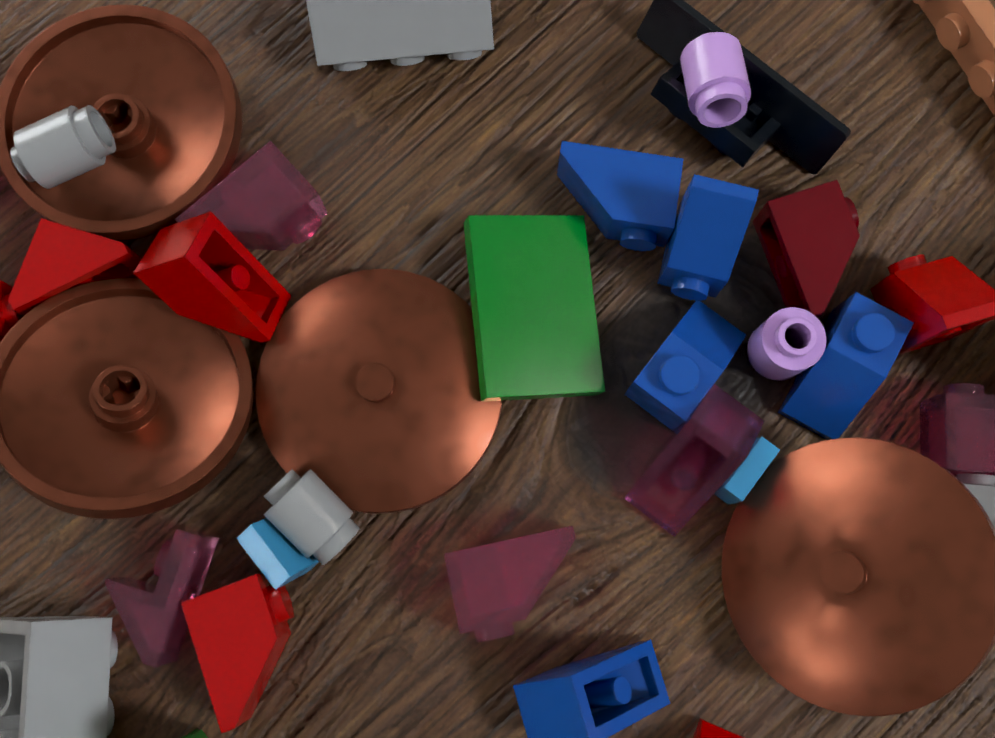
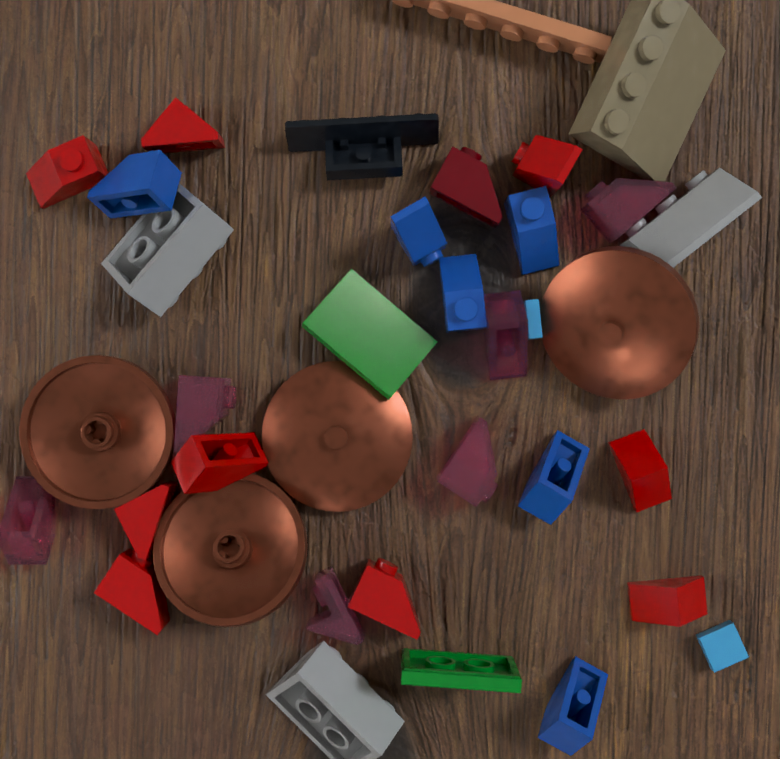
camera: 45 degrees left, 10 degrees up
light grey brick [10,105,116,189] -> none
dark azure tile [237,518,319,590] -> none
light grey brick [263,469,360,565] -> none
blue slope [557,141,684,251] -> none
lavender brick [680,32,751,128] -> none
lavender brick [747,307,827,381] -> none

